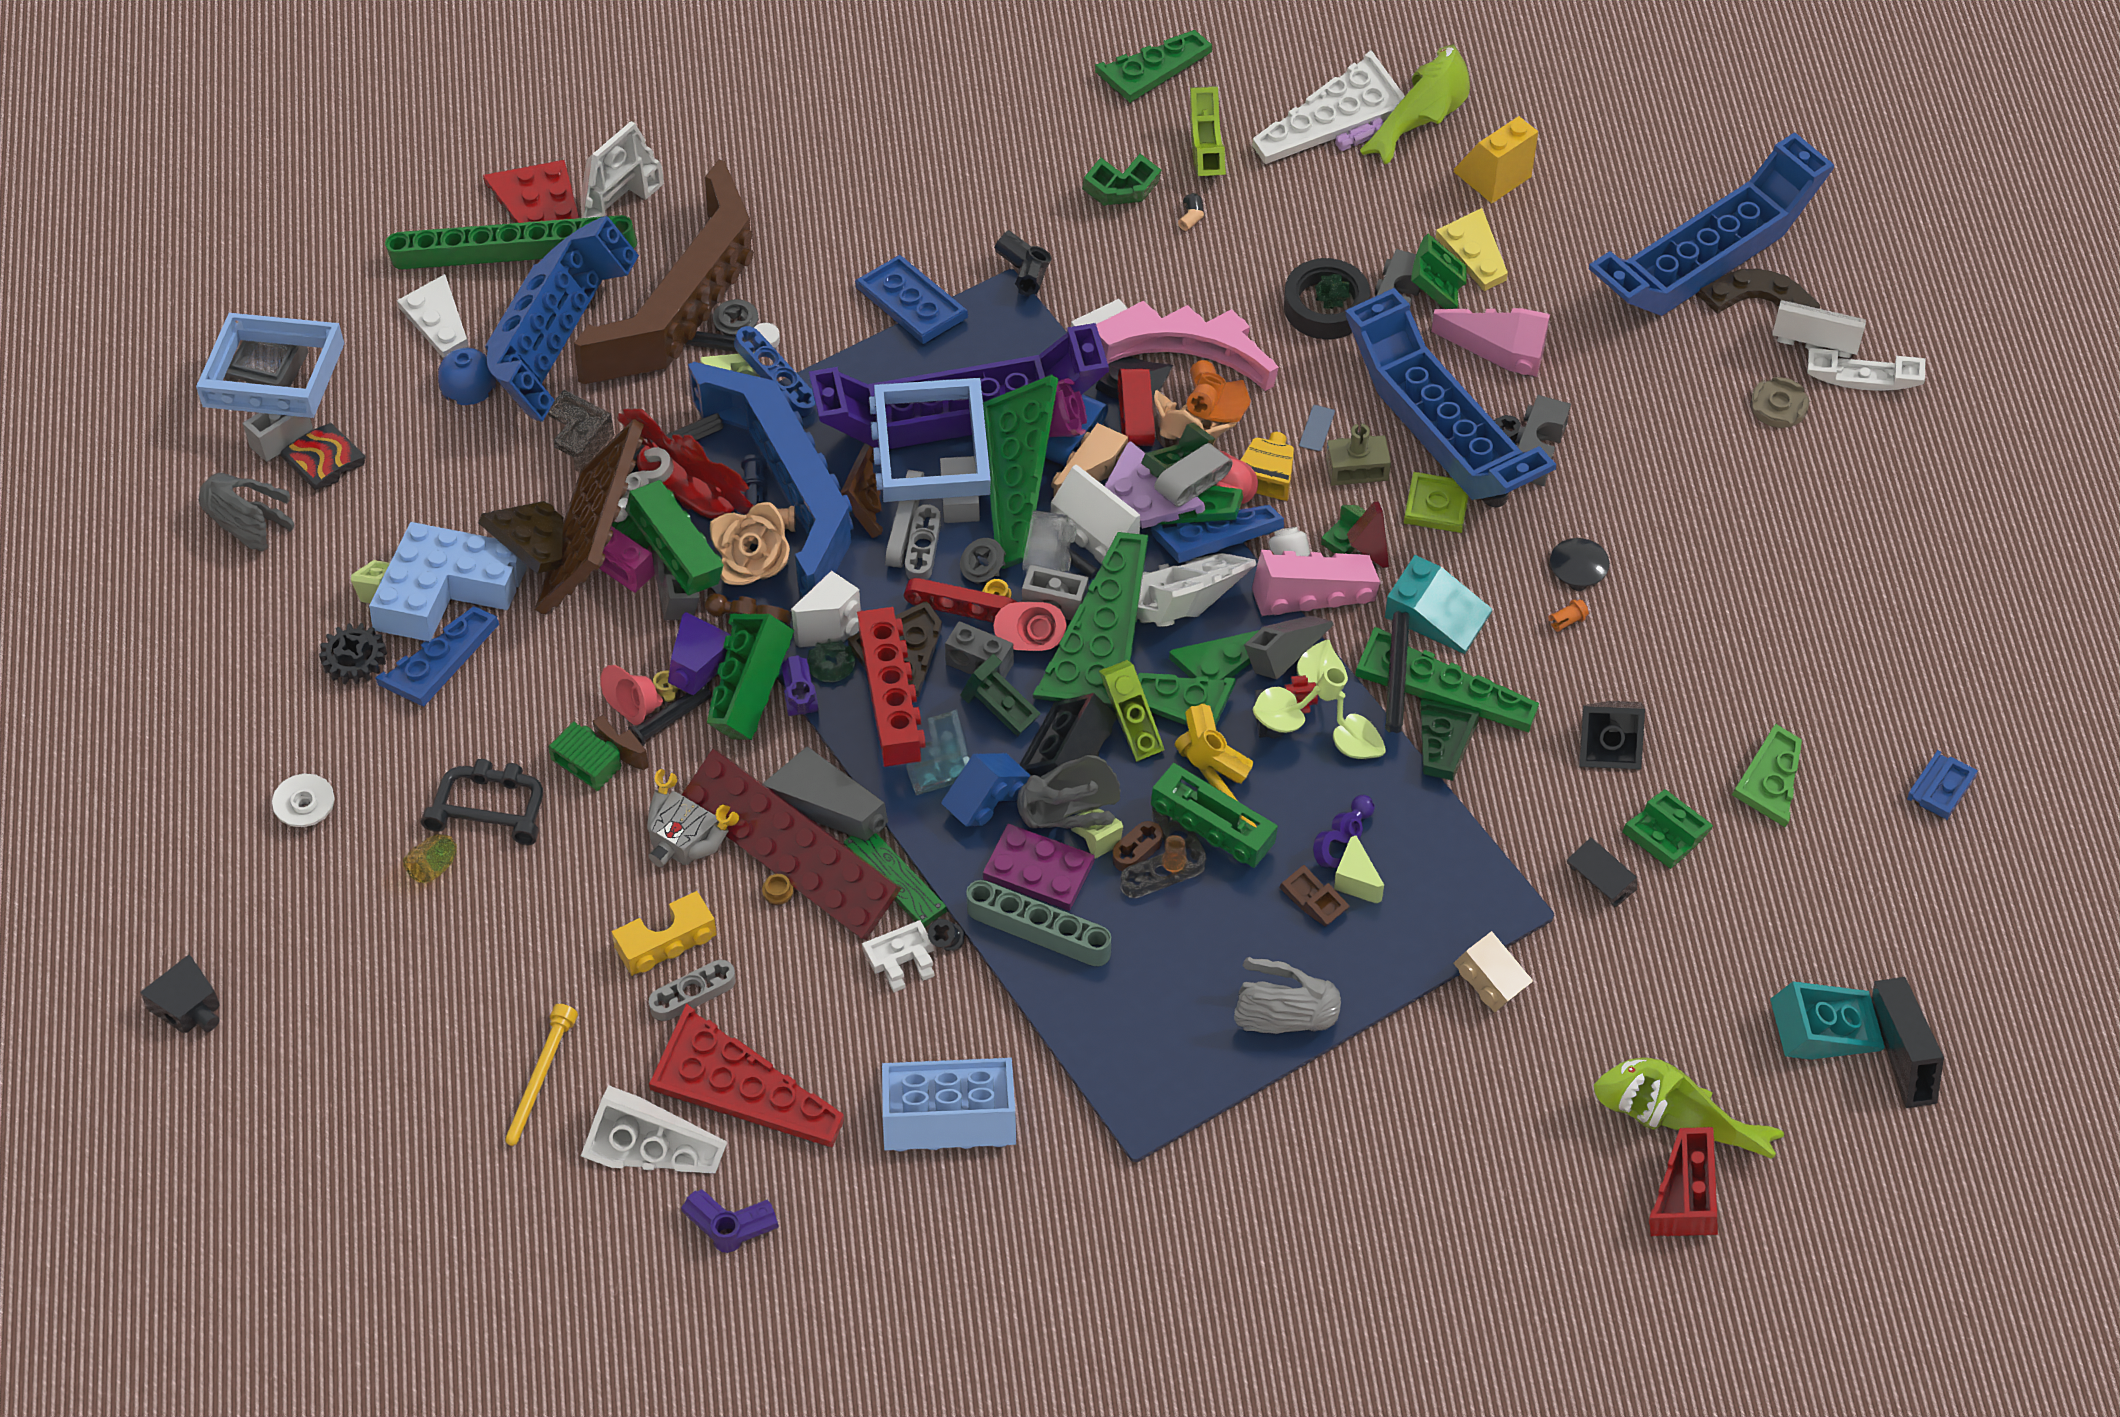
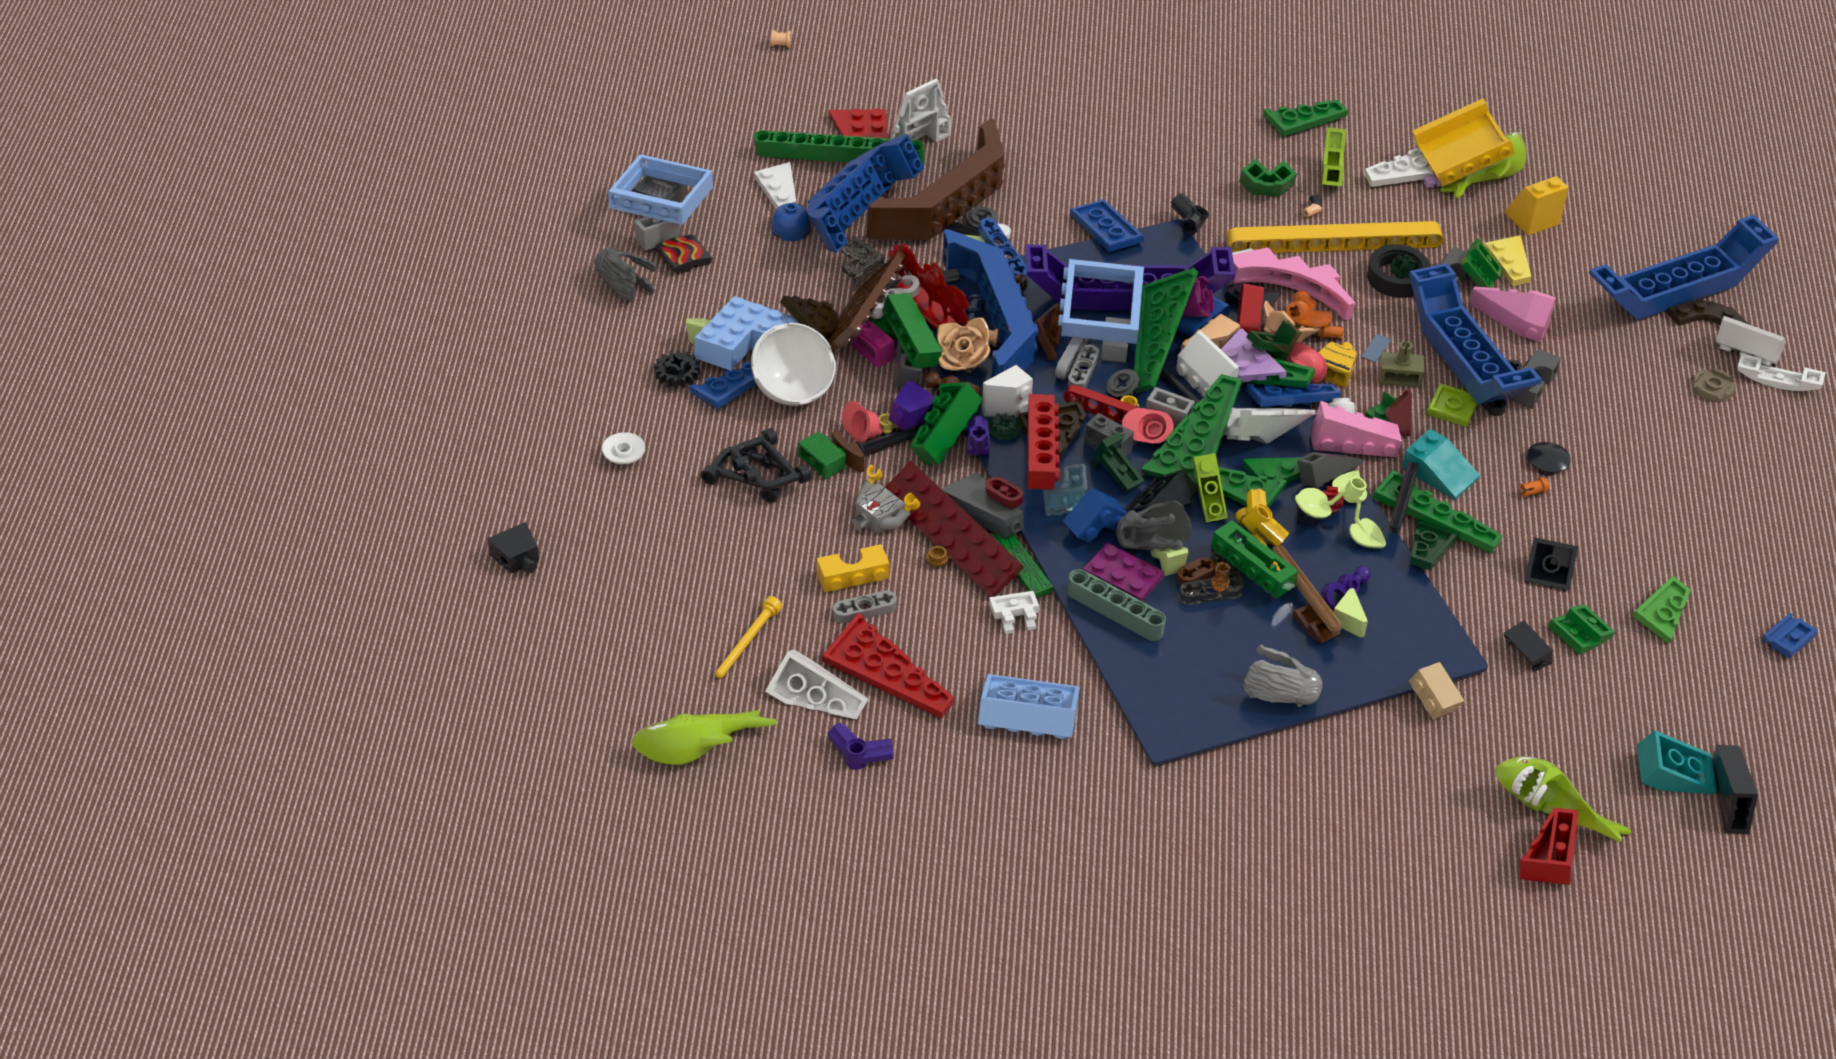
camera: 10 degrees right, 10 degrees down
clear yellow rock [403,834,457,883] -> none
black bush [928,919,965,951] -> none
clear brick [1022,511,1076,573] -> none
light grey beam [1154,443,1233,507] -> none
none -> lime piece [631,710,777,765]
none -> black bar [732,428,811,490]
none -> white piece [751,323,836,406]
none -> light nougat bush [771,30,791,48]
none -> dark red plate [985,477,1024,508]
none -> reddish brown plate [1015,274,1028,294]
none -> yellow beam [1226,221,1444,253]
none -> medium nougat axle [1273,545,1342,633]
none -> orange pin [1317,325,1344,340]
none -> yellow panel [1412,98,1514,187]

